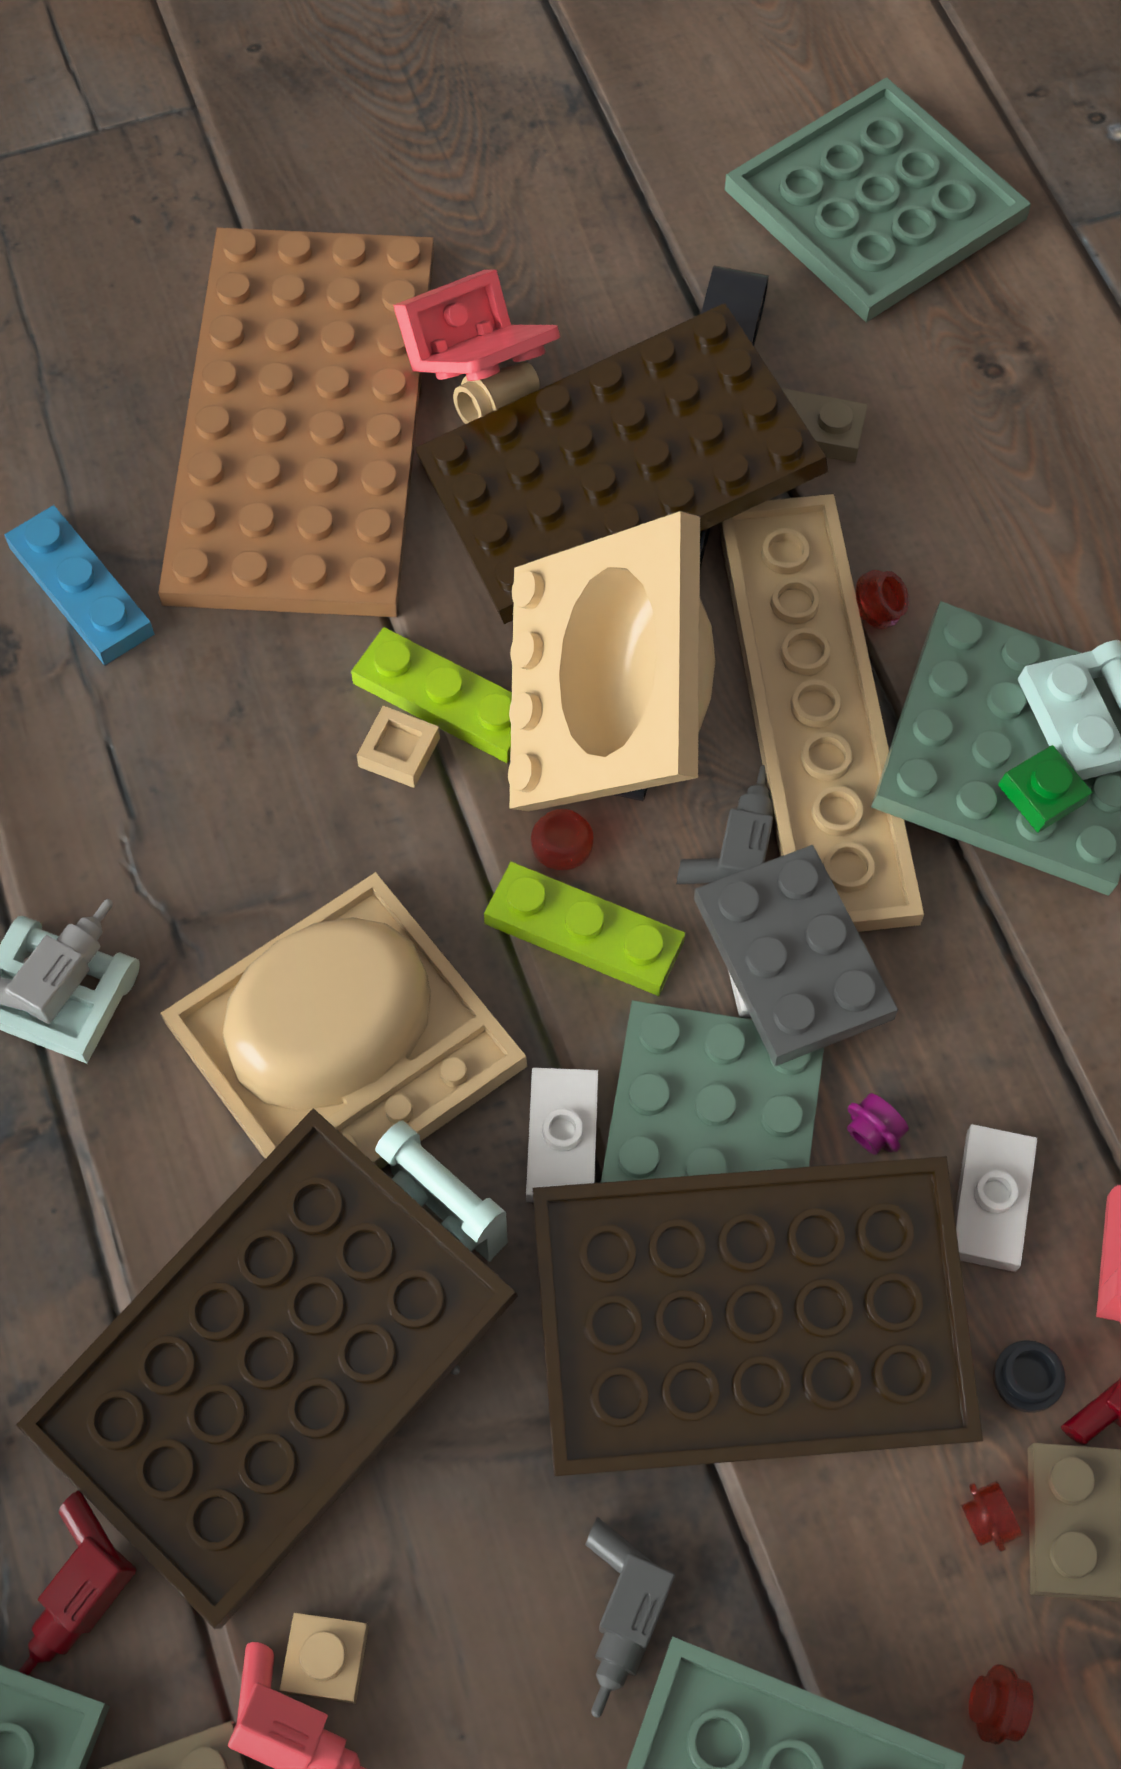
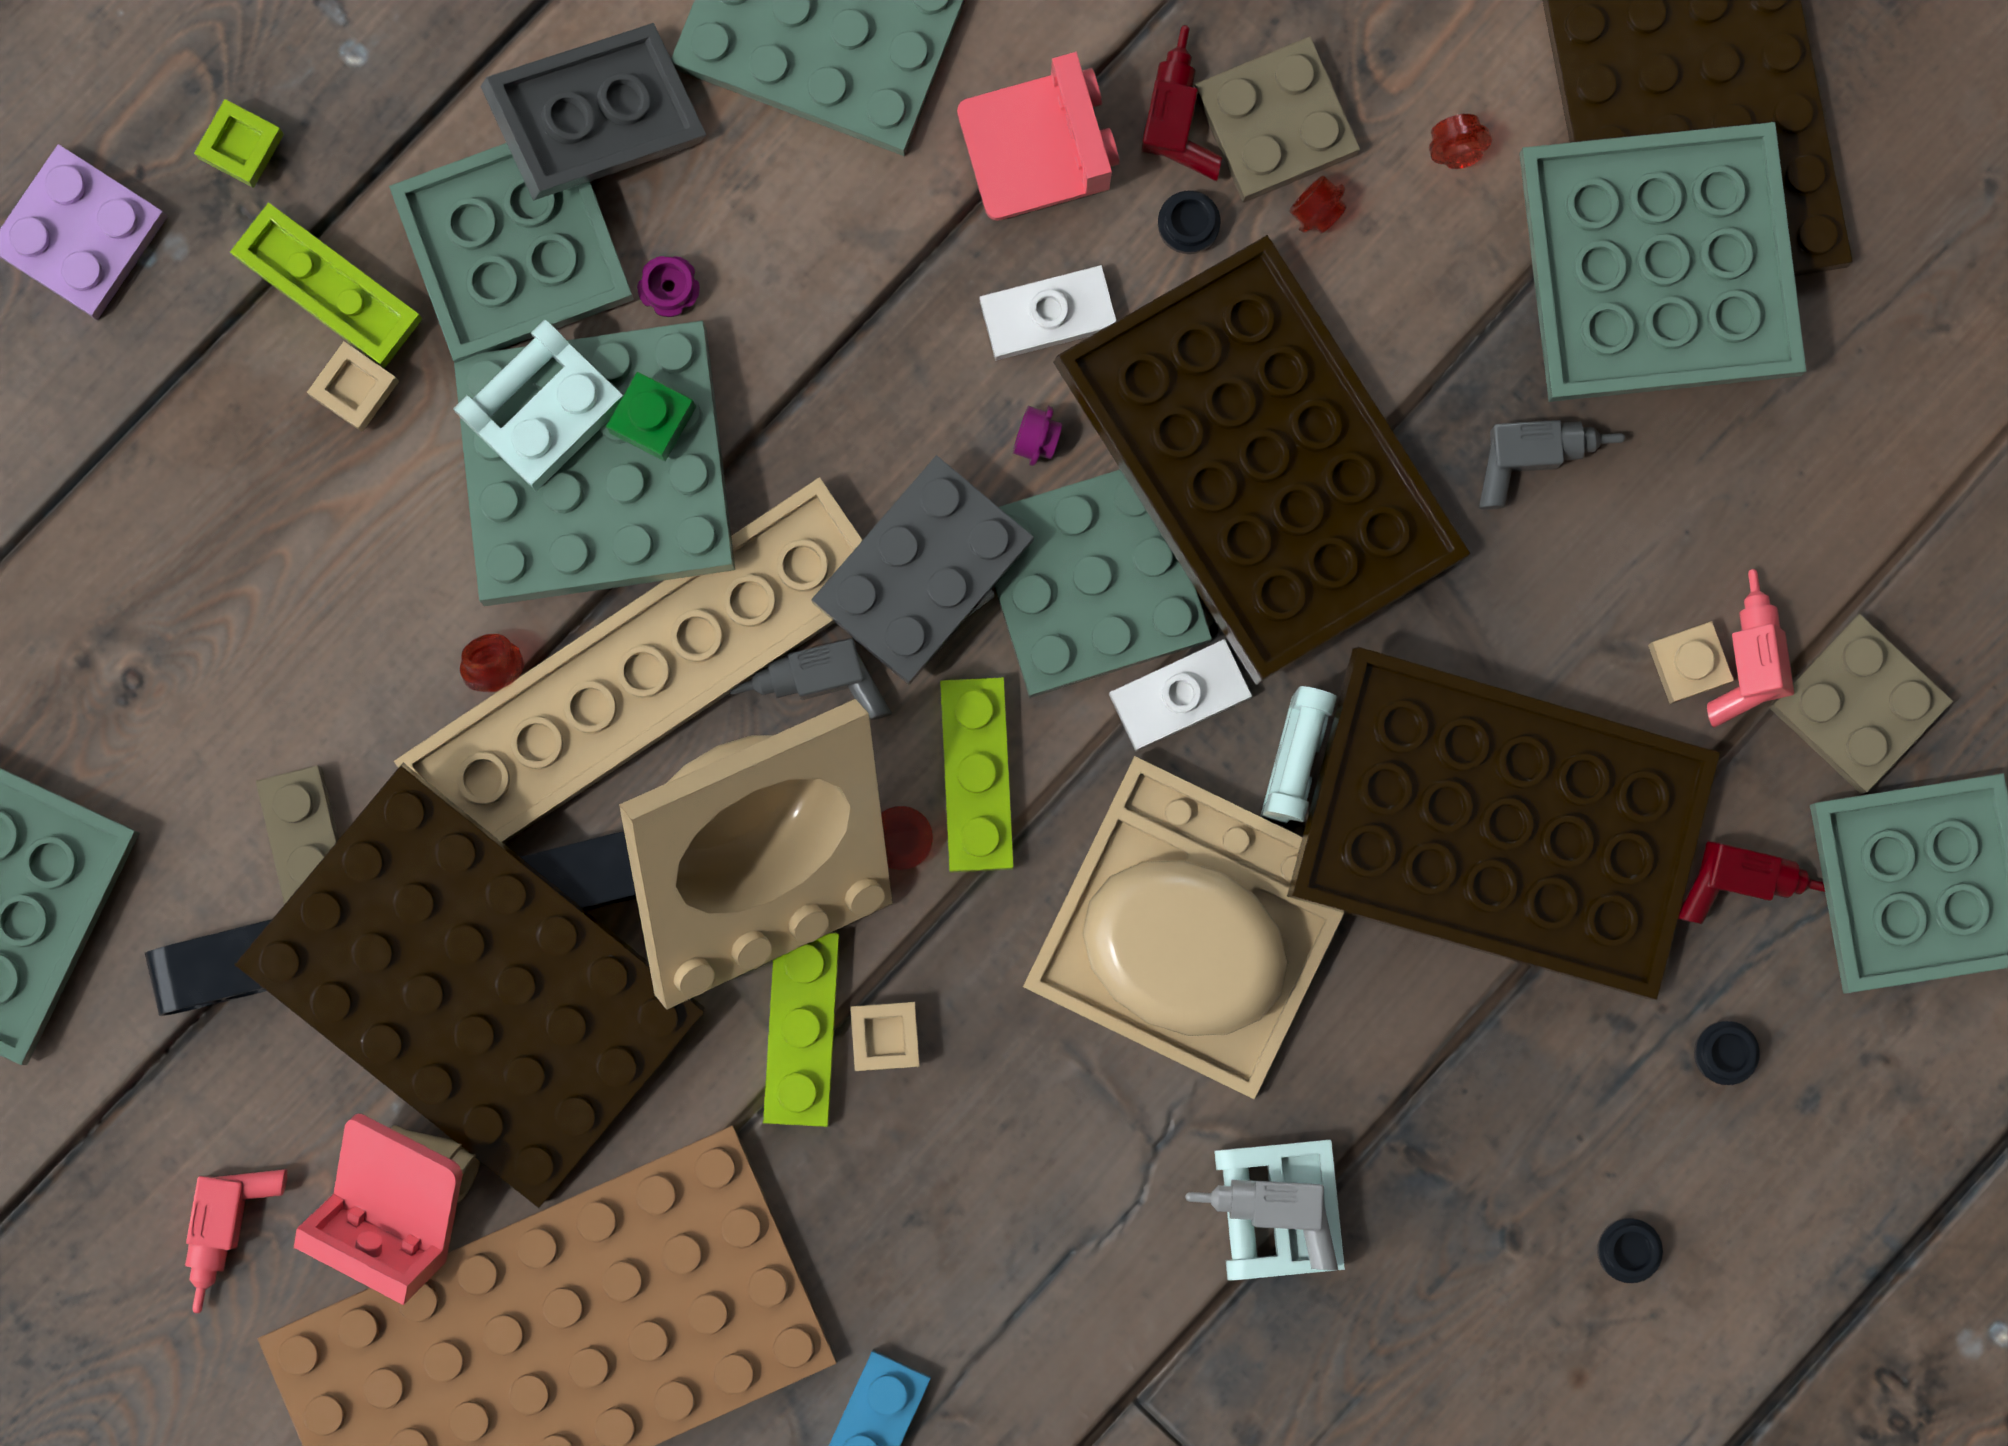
camera: 120 degrees left, 20 degrees up
none -> coral piece [185,1169,288,1314]

